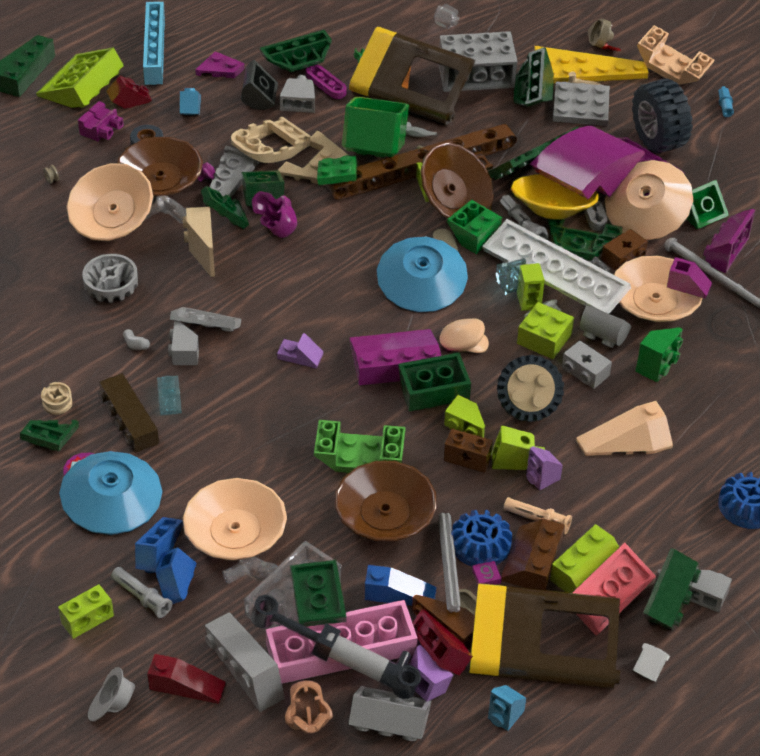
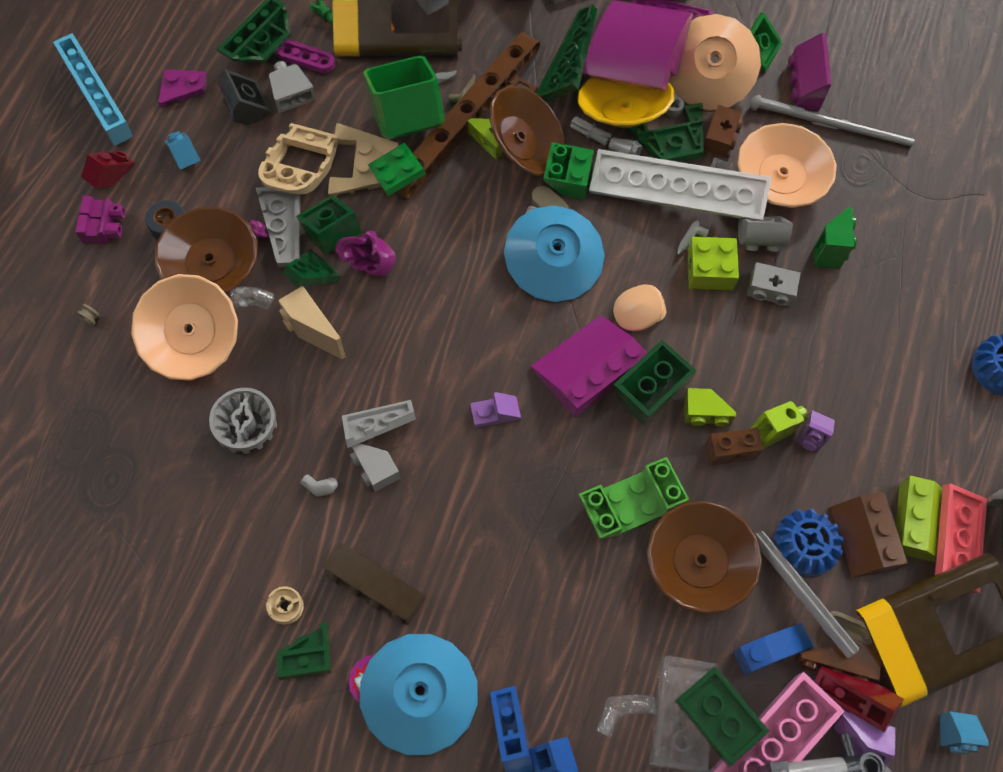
camera: 30 degrees left, 20 degrees up
lime slope [36,47,124,108] -> none
clear light blue slope [157,376,182,415] -> none
light nougat dish [183,478,287,560] -> none
magenta tile [472,561,501,585] -> none
clear light blue slope [495,258,526,295] -> none
wheel [496,355,564,421] -> none
light nougat pin [503,497,572,535] -> none
lime brick [517,263,545,311] -> none
light nougat wedge [576,401,673,456] -> none
magenta slope [666,257,712,299] -> none

